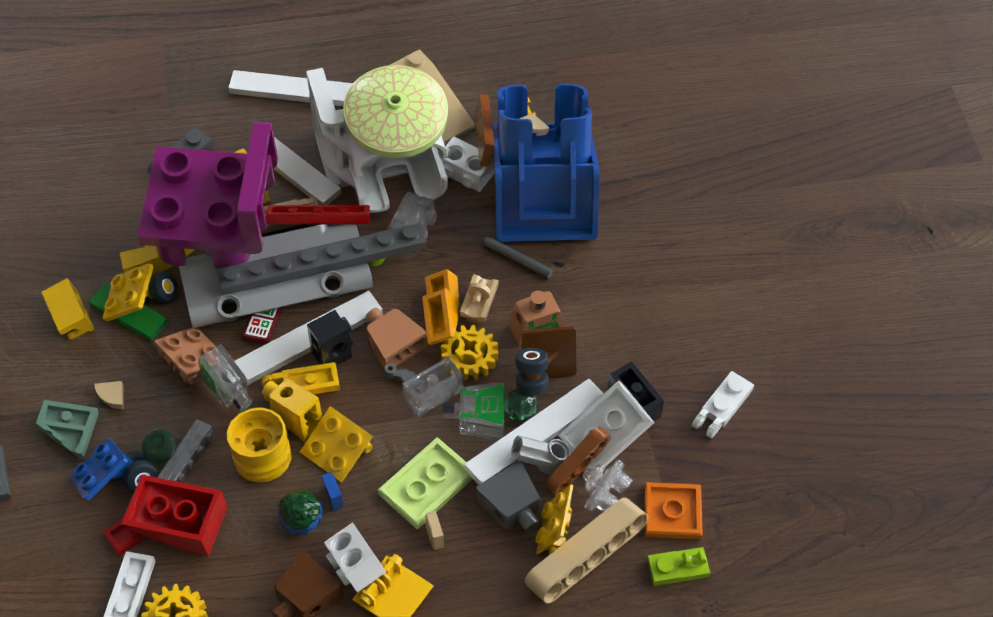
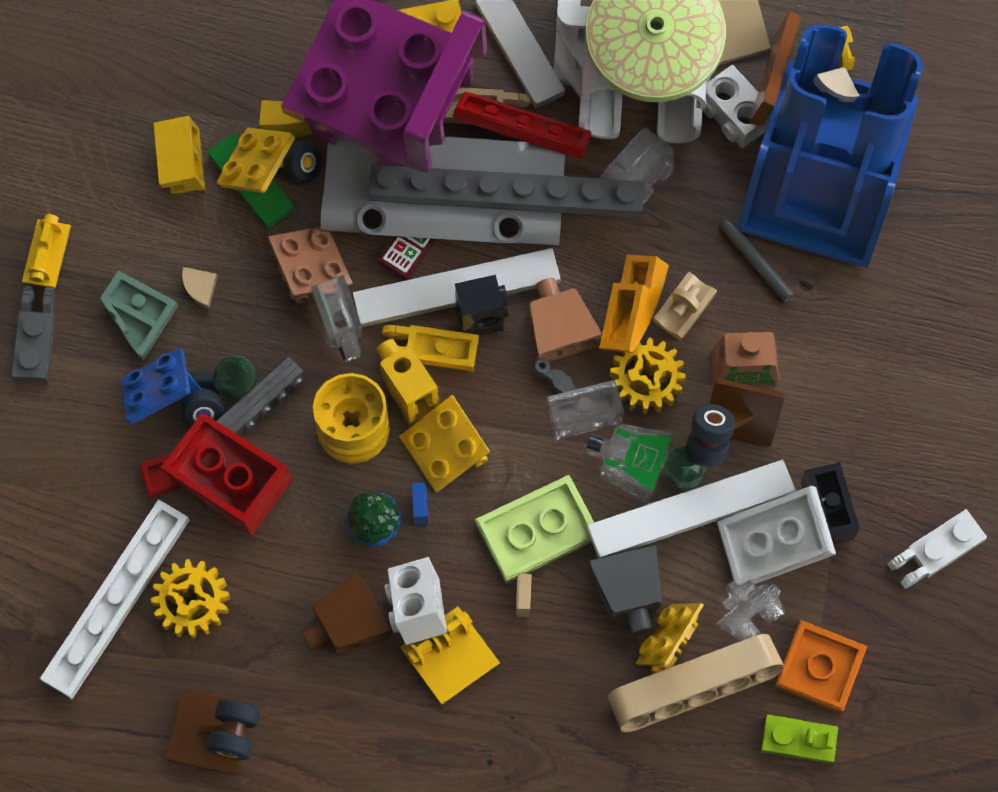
camera: 20 degrees right, 15 degrees up
light grey piece [511,435,571,475] -> none
dark orange beam [545,426,611,496] -> none

